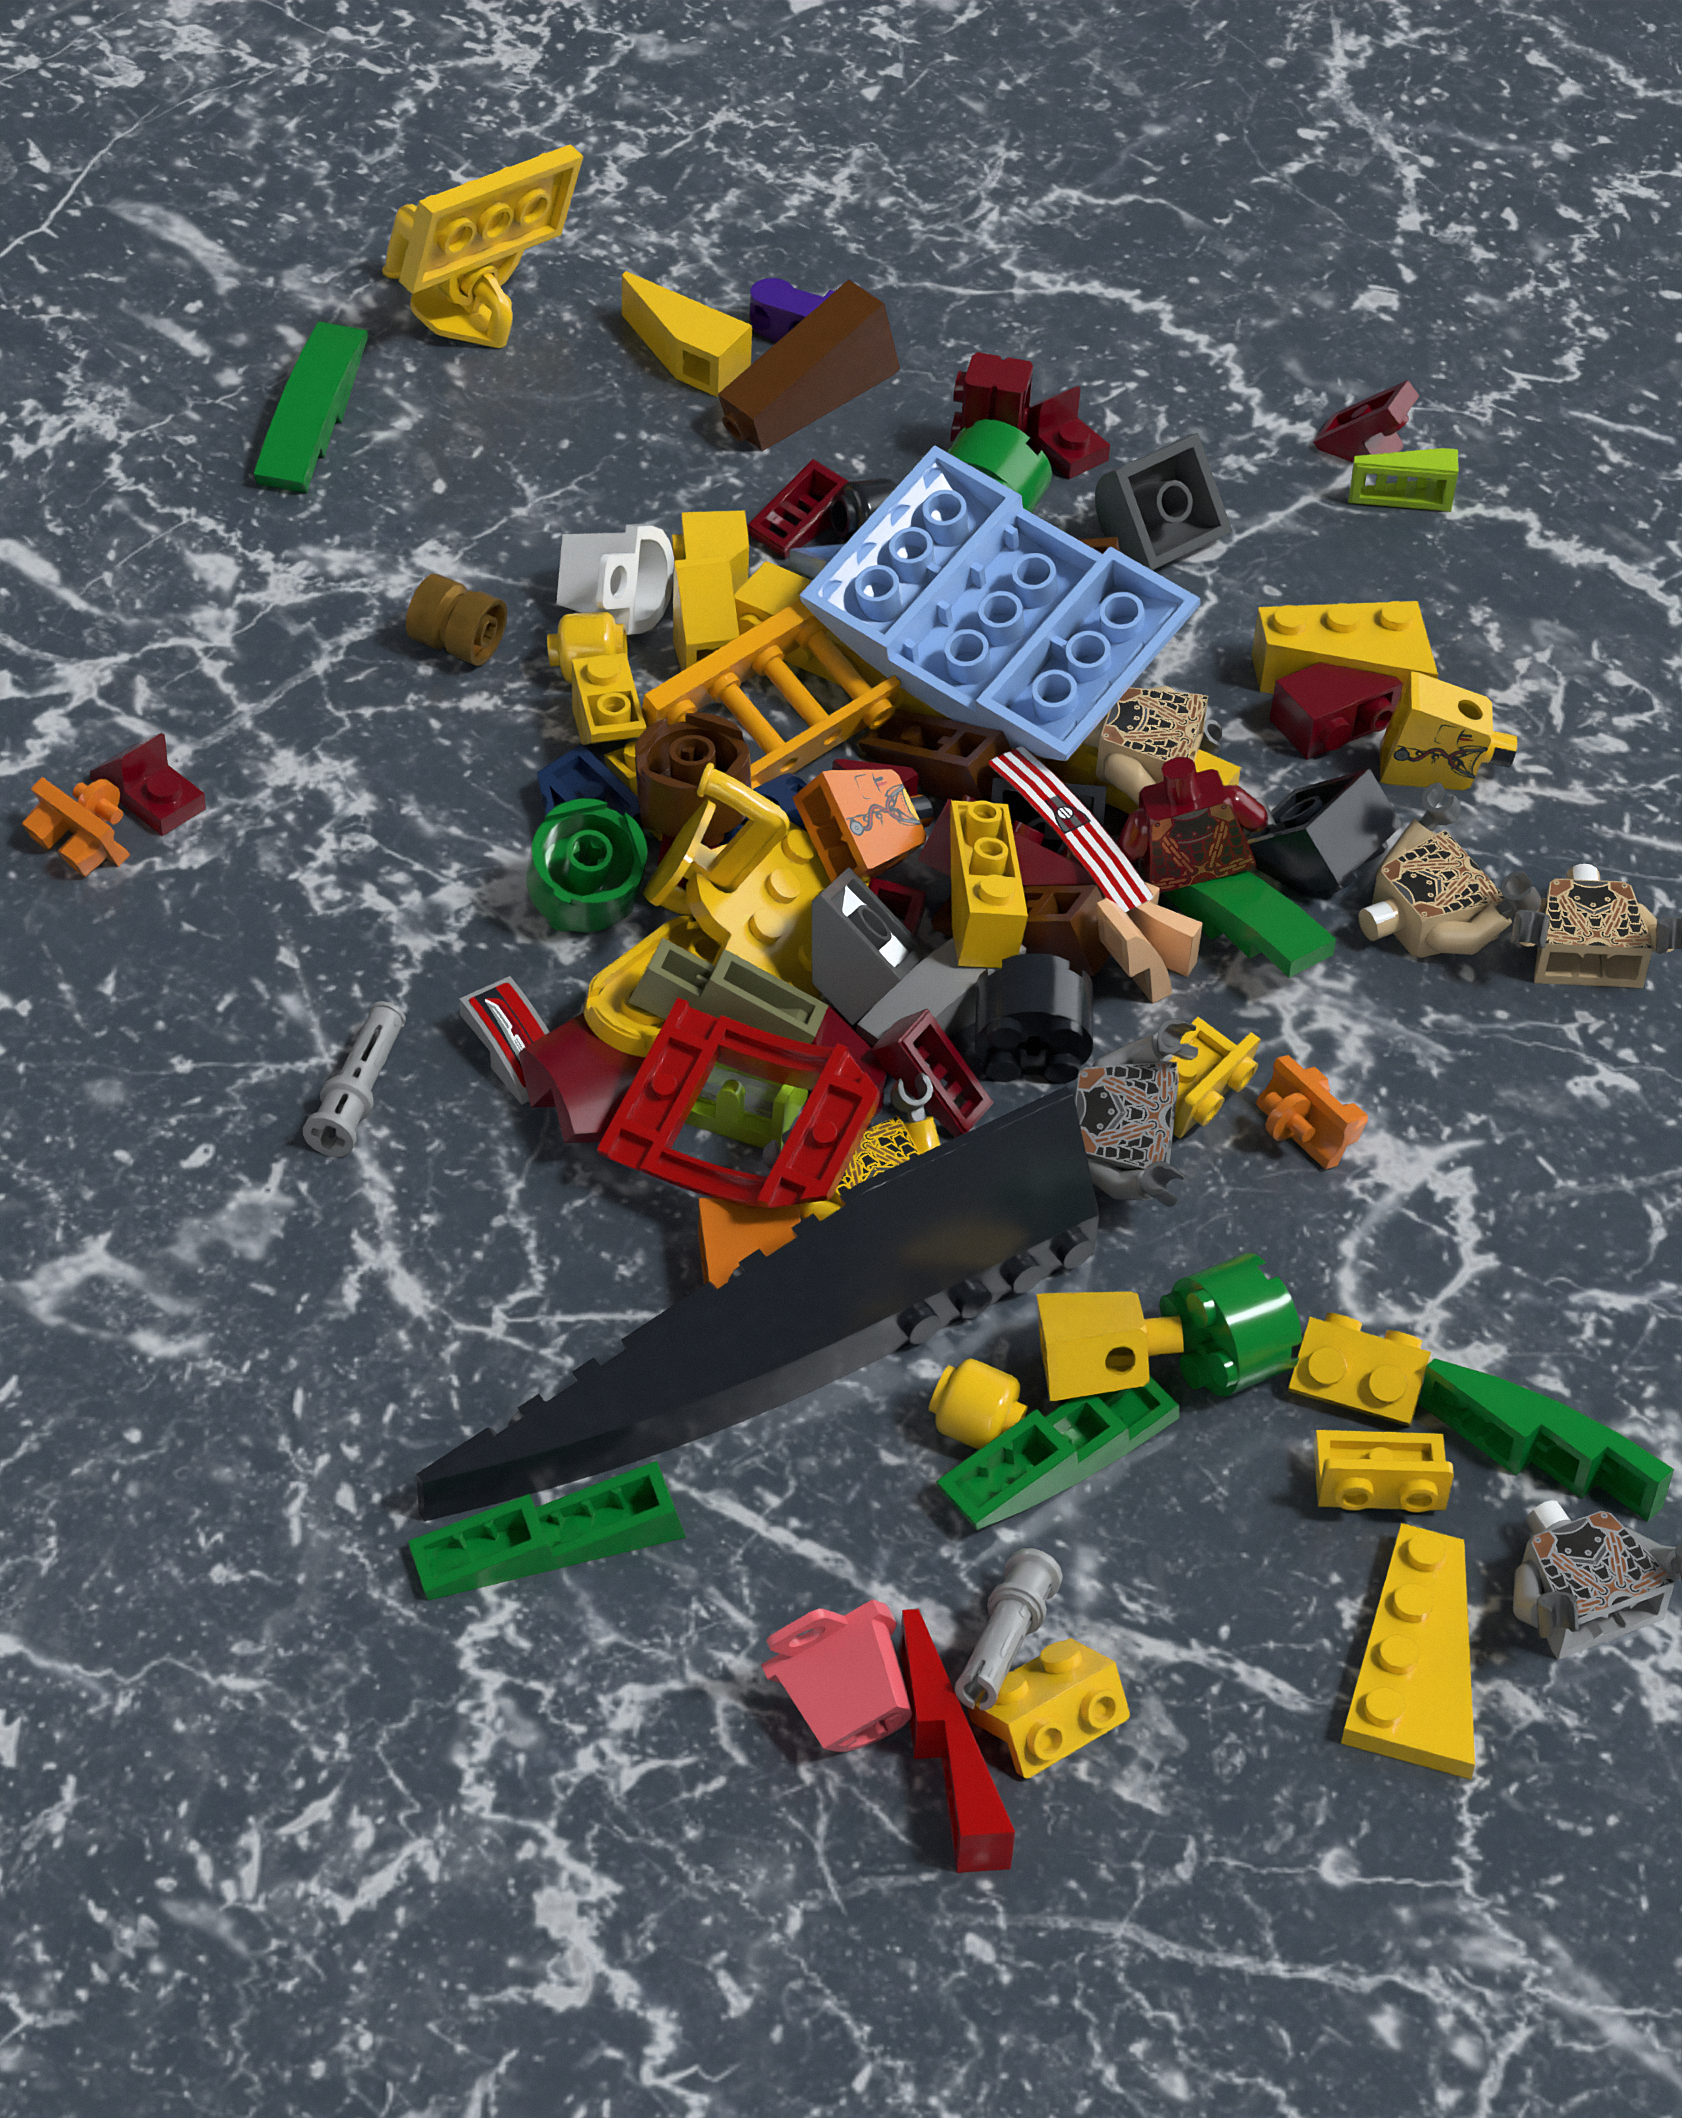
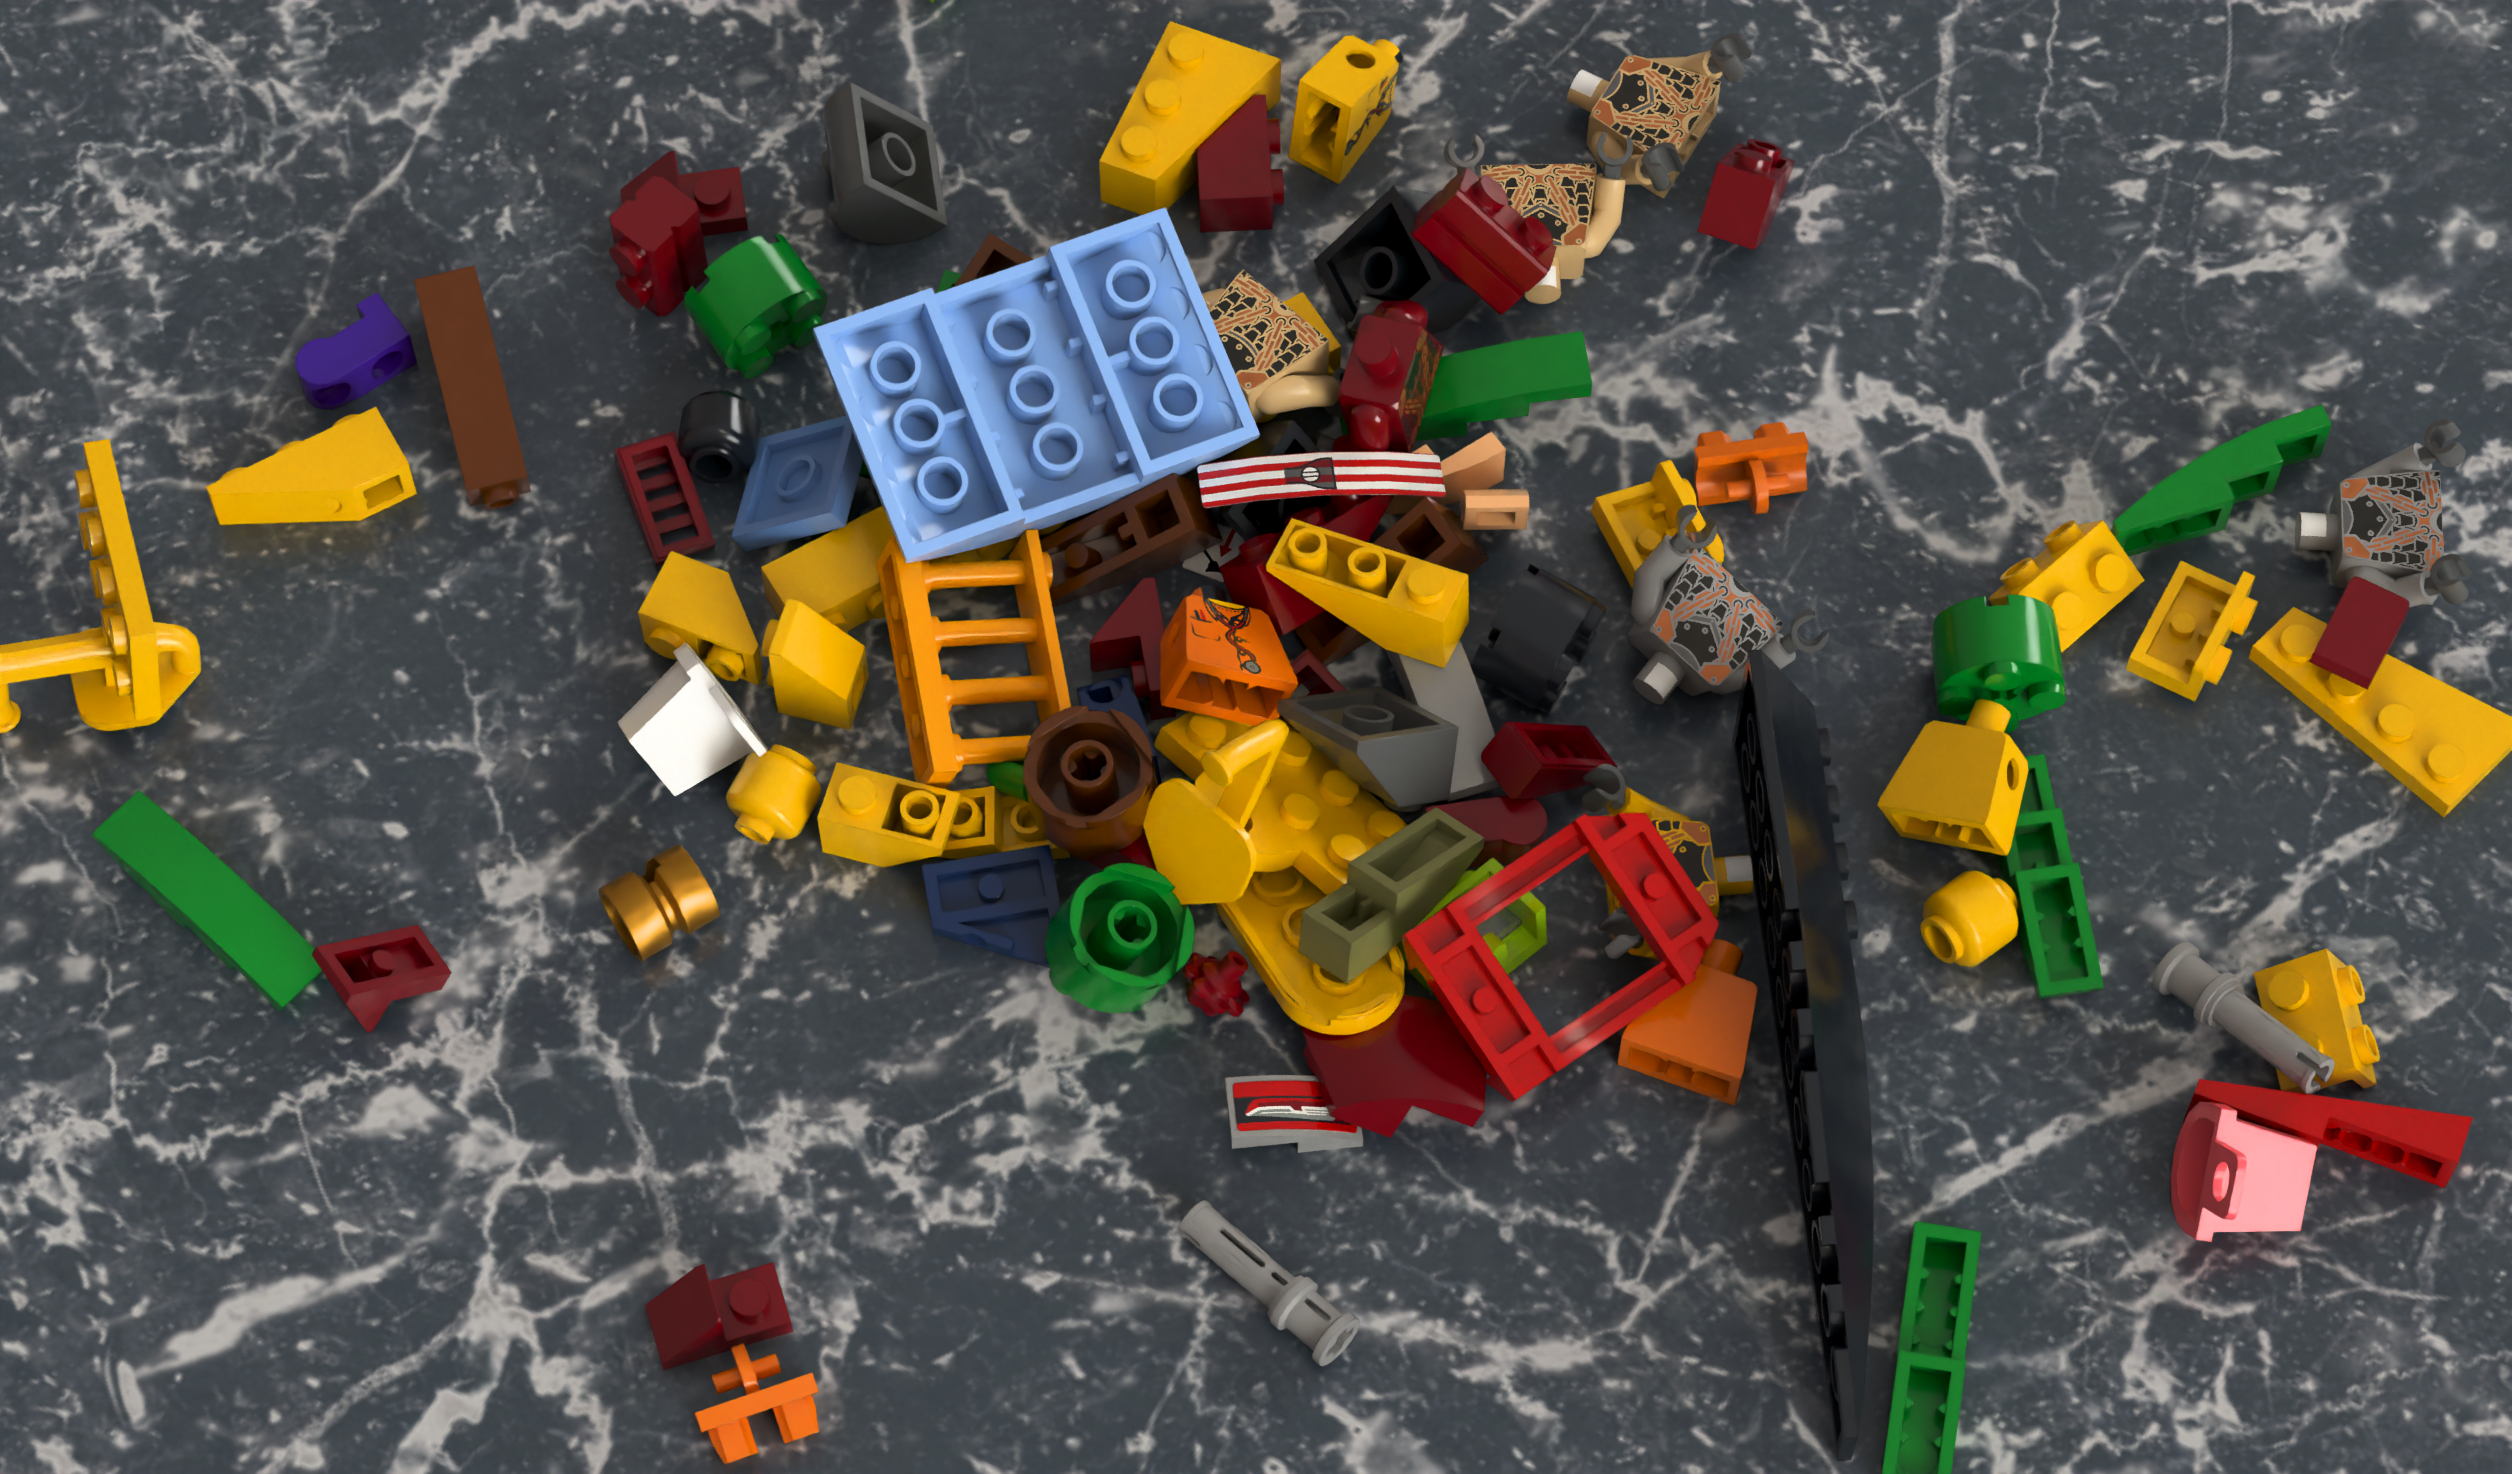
camera: 60 degrees left, 15 degrees up
none -> dark red slope [312,925,452,1033]
none -> dark red plant [1182,951,1250,1017]
none -> dark red brick [1410,167,1557,315]
none -> dark red slope [1697,139,1795,250]
none -> dark red slope [2309,576,2409,690]

